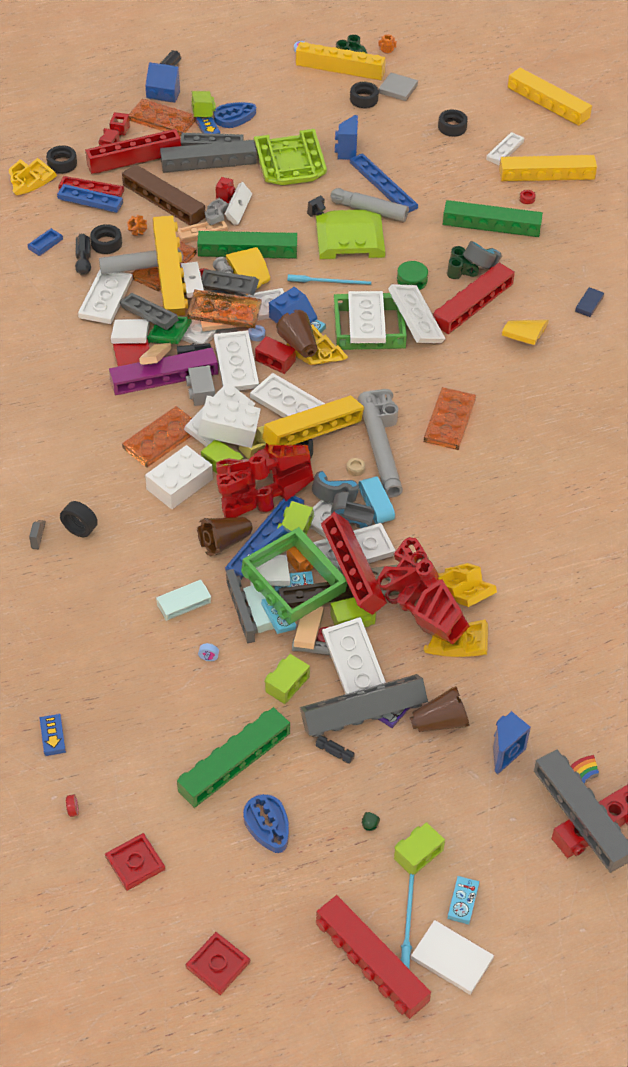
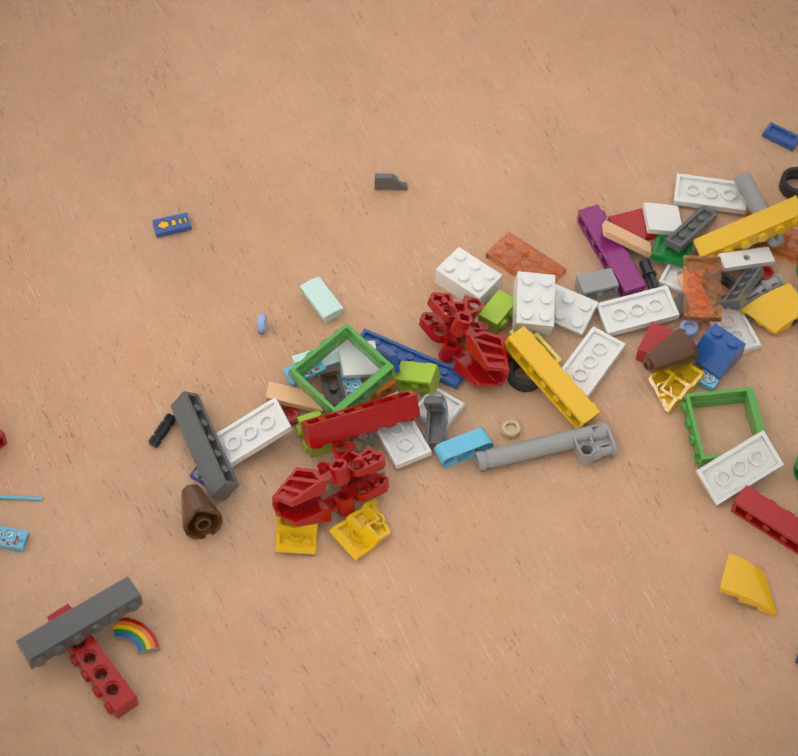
camera: 85 degrees right, 5 degrees up
black tyre [60,501,98,538] -> none
red tile [66,794,79,817] -> none
black piece [75,234,91,275] -> none
red tile [105,833,166,891] -> none
green brick [177,707,290,808] -> none
reddish brown cone [197,517,253,557] -> none
dark grey plate [226,569,258,644] -> none
blue piece [243,794,289,853] -> none
lime brick [265,654,310,704] -> none
medium azure piece [287,274,371,285] -> none
dark grey animal [312,471,359,503] -> none
white plate [348,291,386,343] -> none
dark green hinge [362,812,380,831] -> none
lime brick [394,822,445,875] -> none
clear orange plate [423,387,476,450] -> none
blue slope [493,711,531,774] -> none

